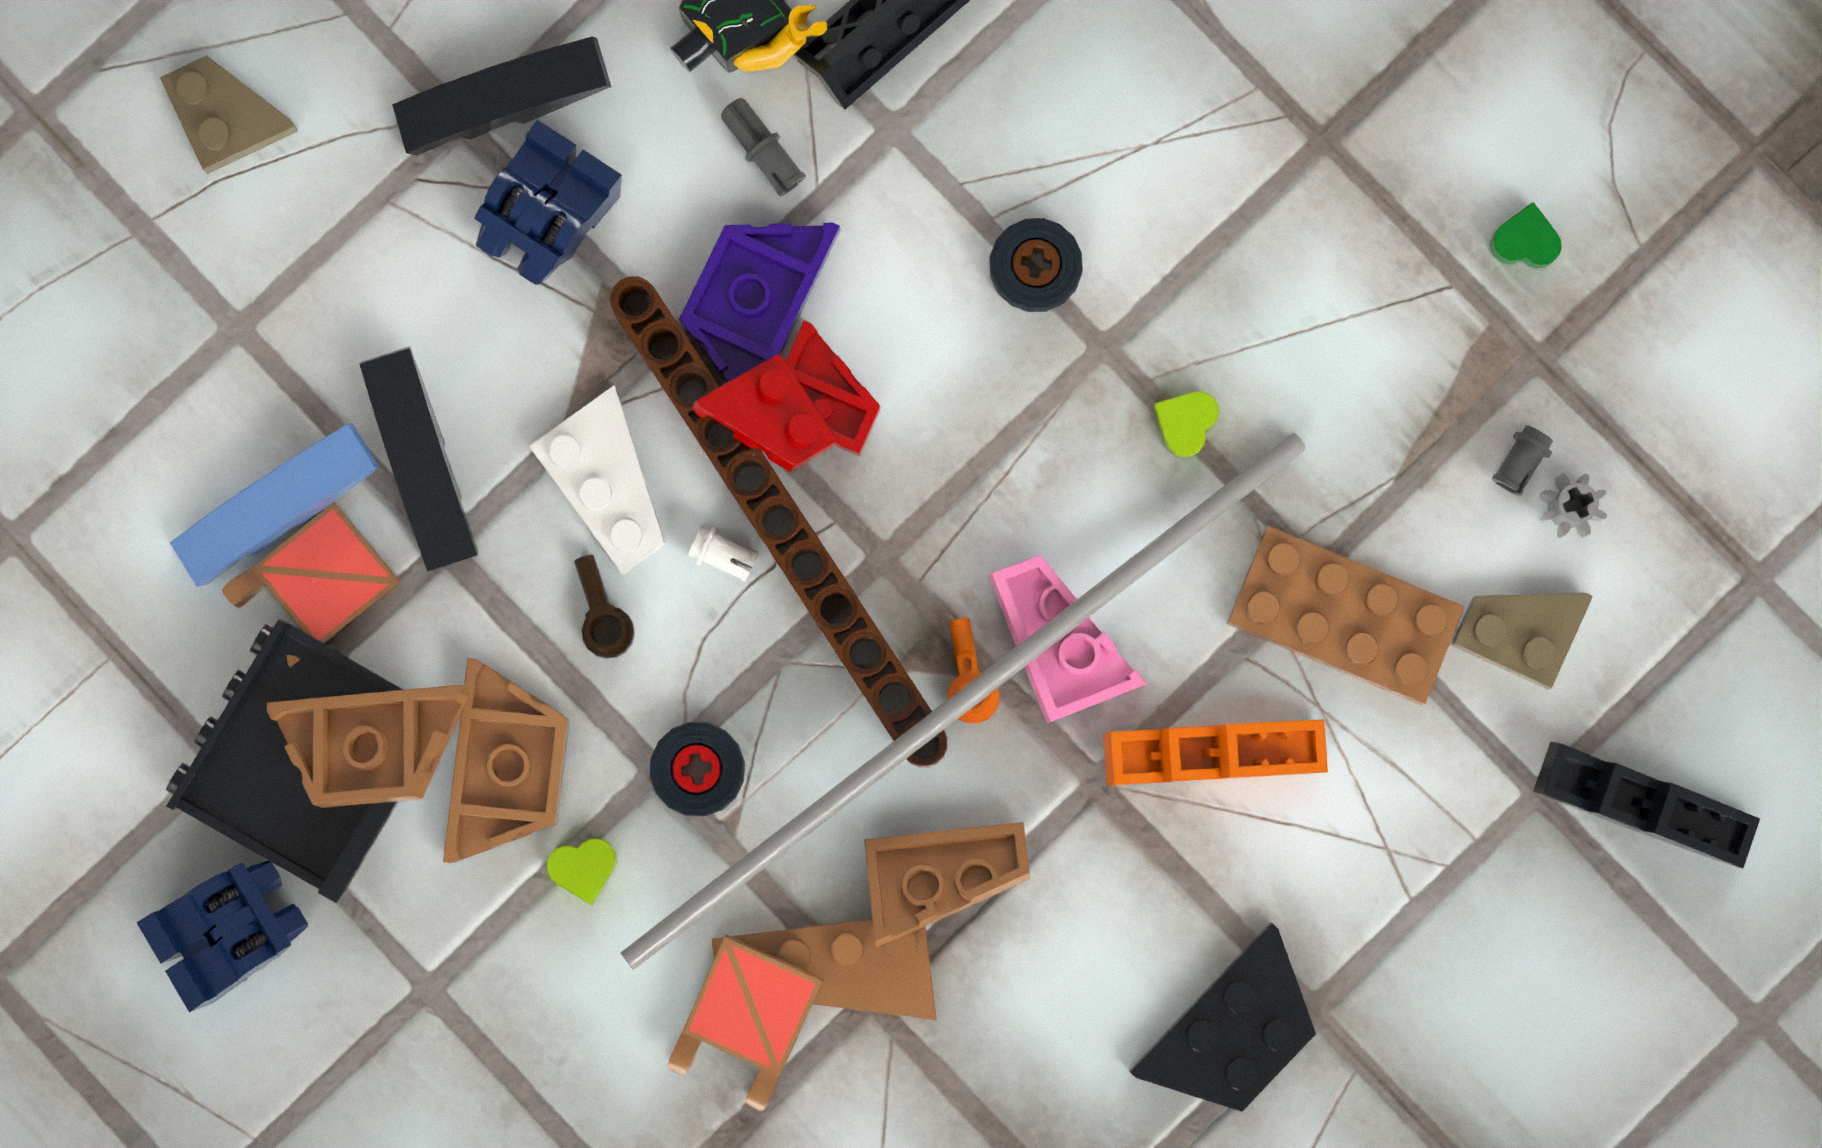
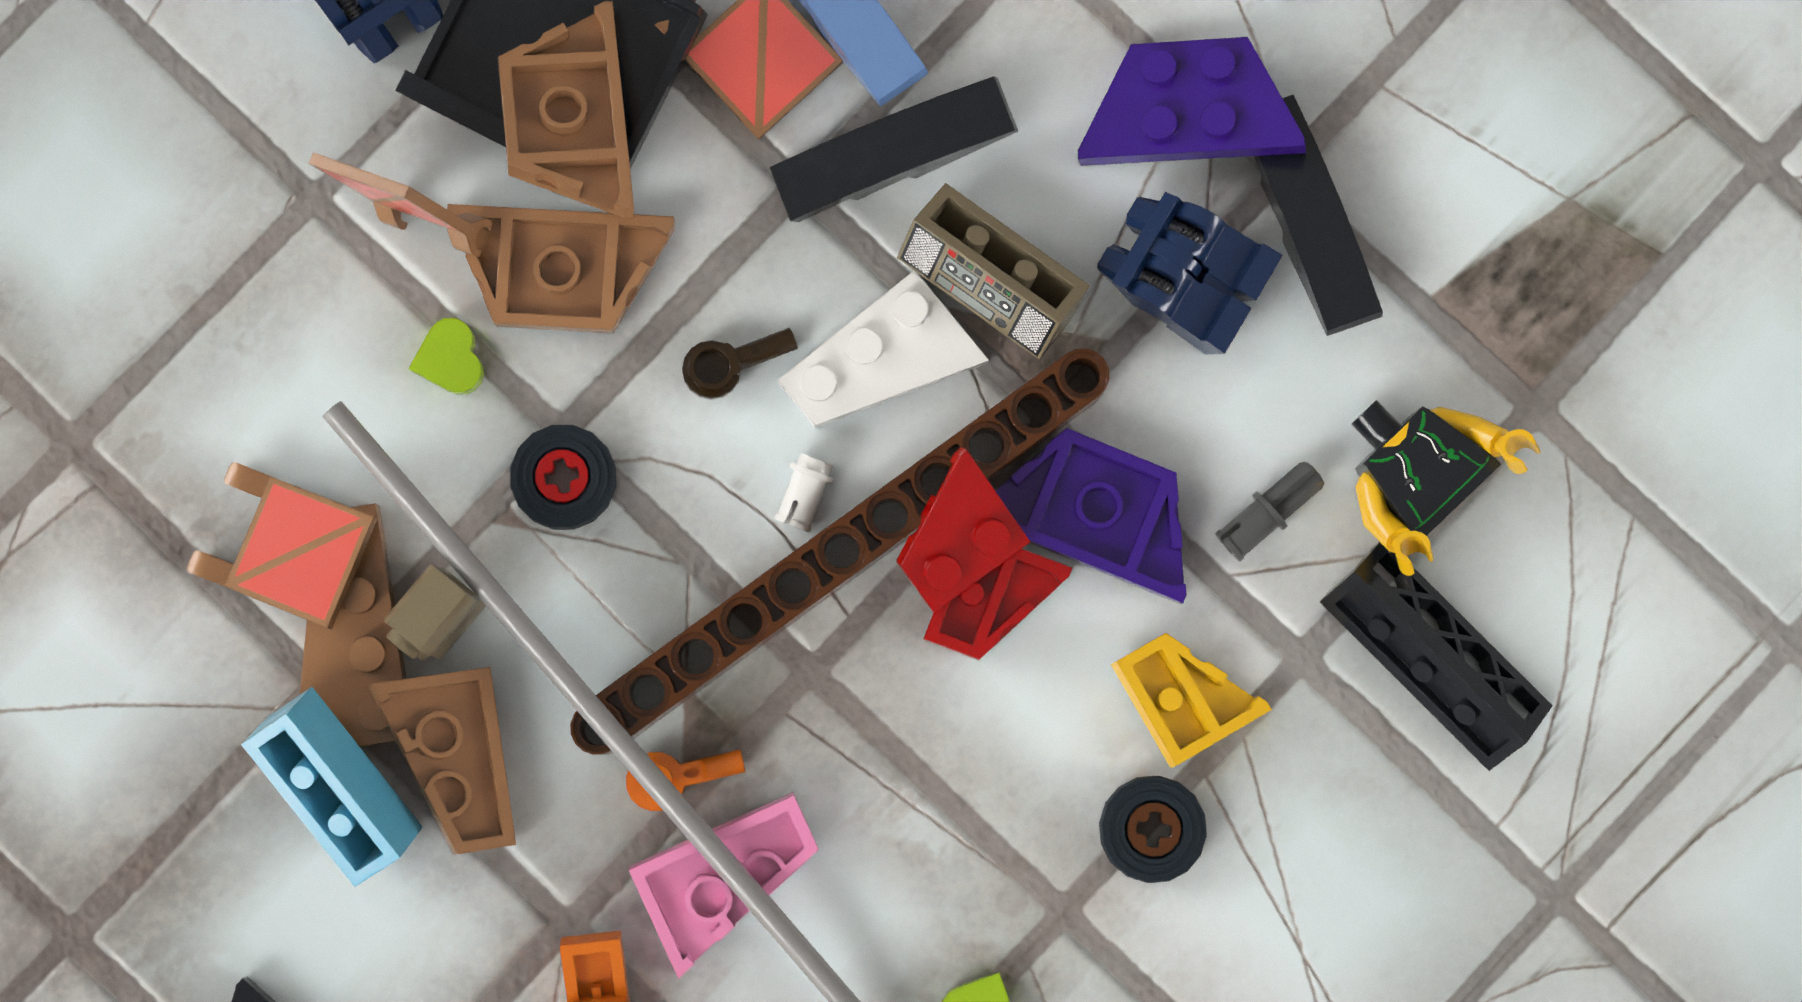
camera: 80 degrees right, 0 degrees up
none -> medium azure brick [241,687,423,887]
none -> medium nougat flag [308,152,493,257]
none -> dark tan brick [384,563,486,661]
none -> dark tan brick [897,183,1090,360]
none -> dark purple wing [1078,37,1306,166]
none -> yellow wing [1111,633,1272,768]

